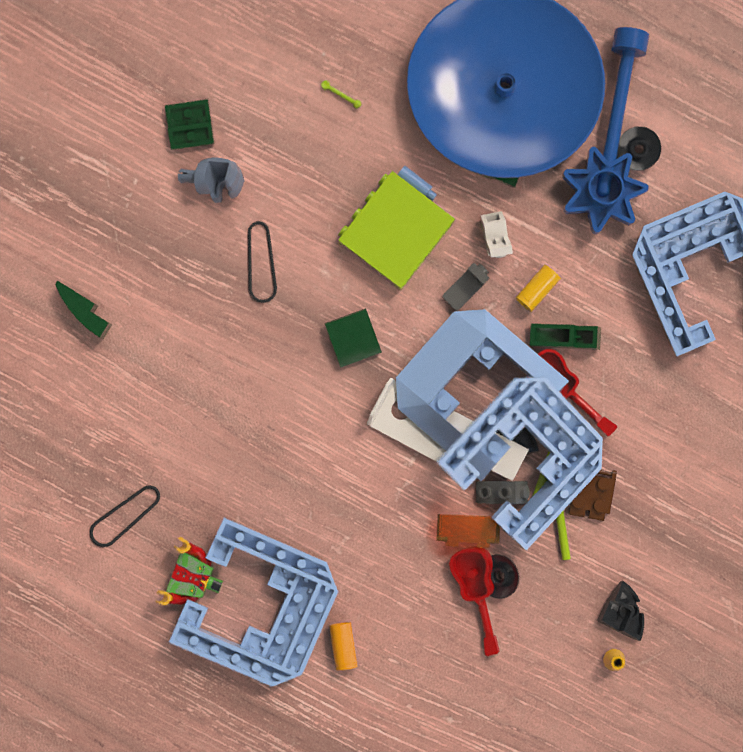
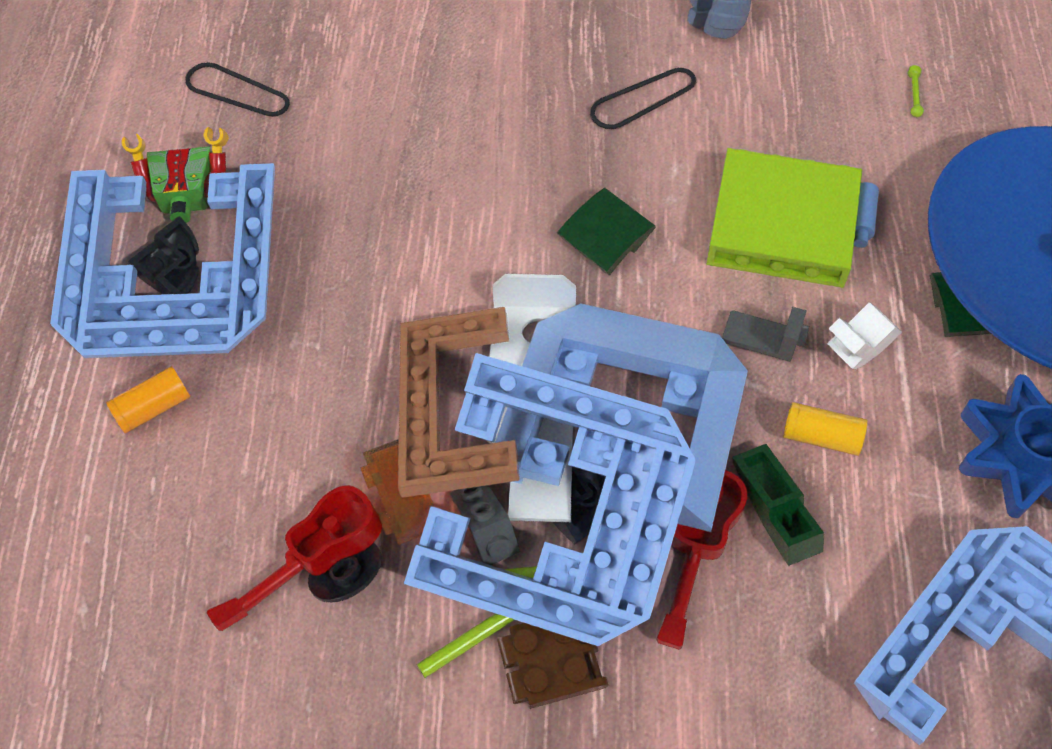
camera: 70 degrees right, 25 degrees down
none -> black brick [128,216,199,295]
none -> nougat plate [398,307,520,498]

